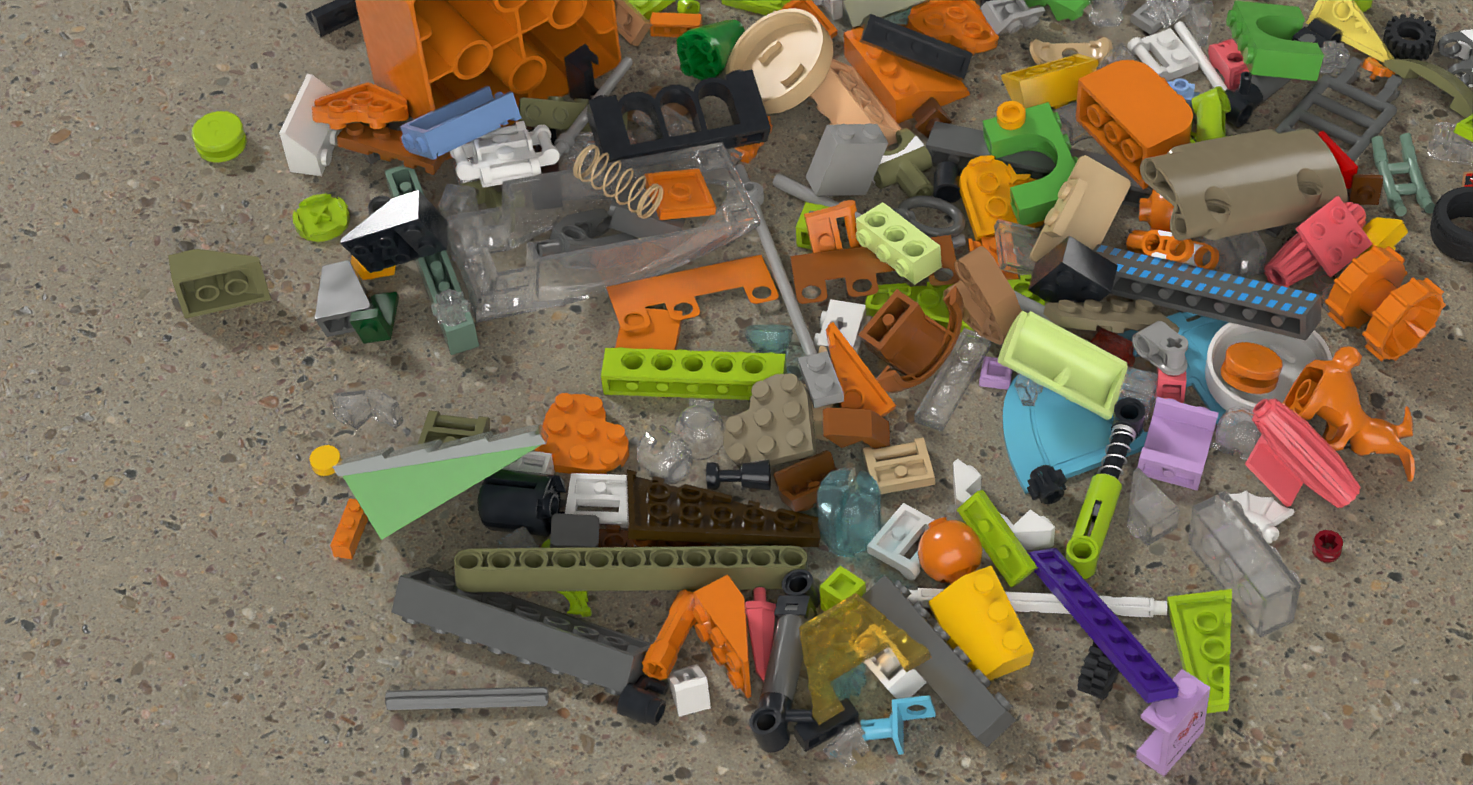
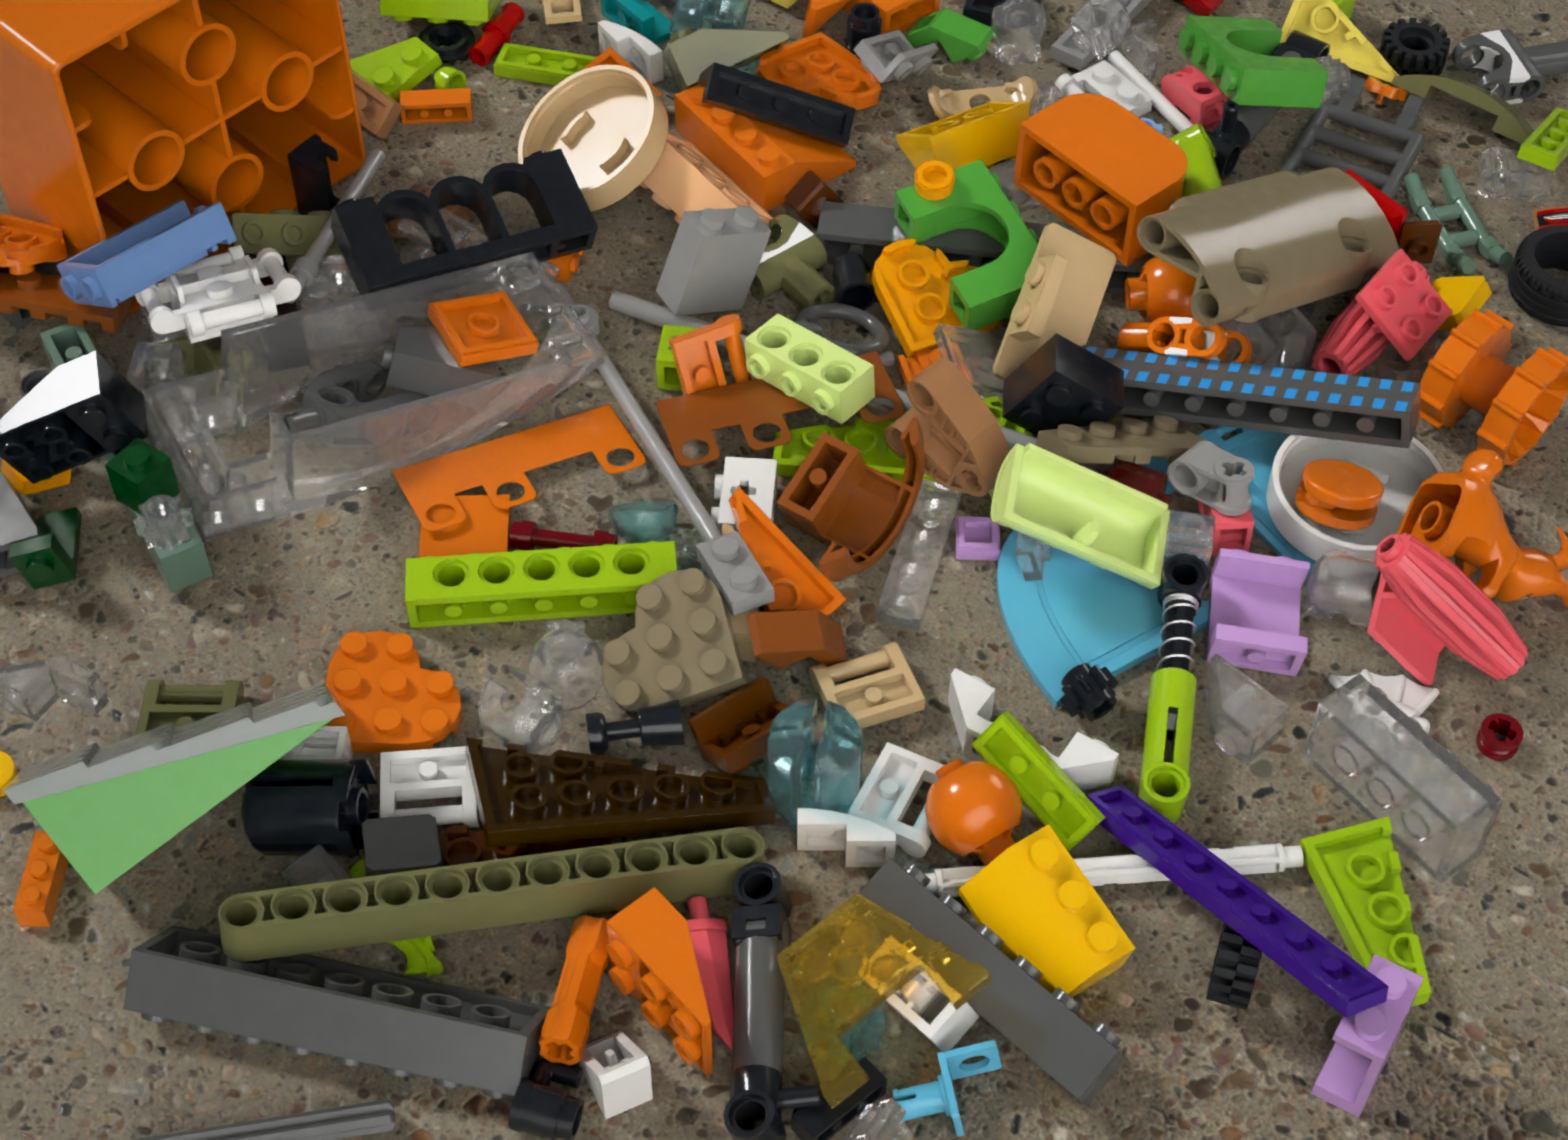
camera: 15 degrees left, 0 degrees up
tan piece [573,145,663,219] -> none
green cone [676,19,745,80] -> none
lime brick [819,566,866,625] -> none
none -> dark green brick [105,437,180,520]
none -> dark red bar [509,520,618,550]
none -> white slope [797,808,896,867]

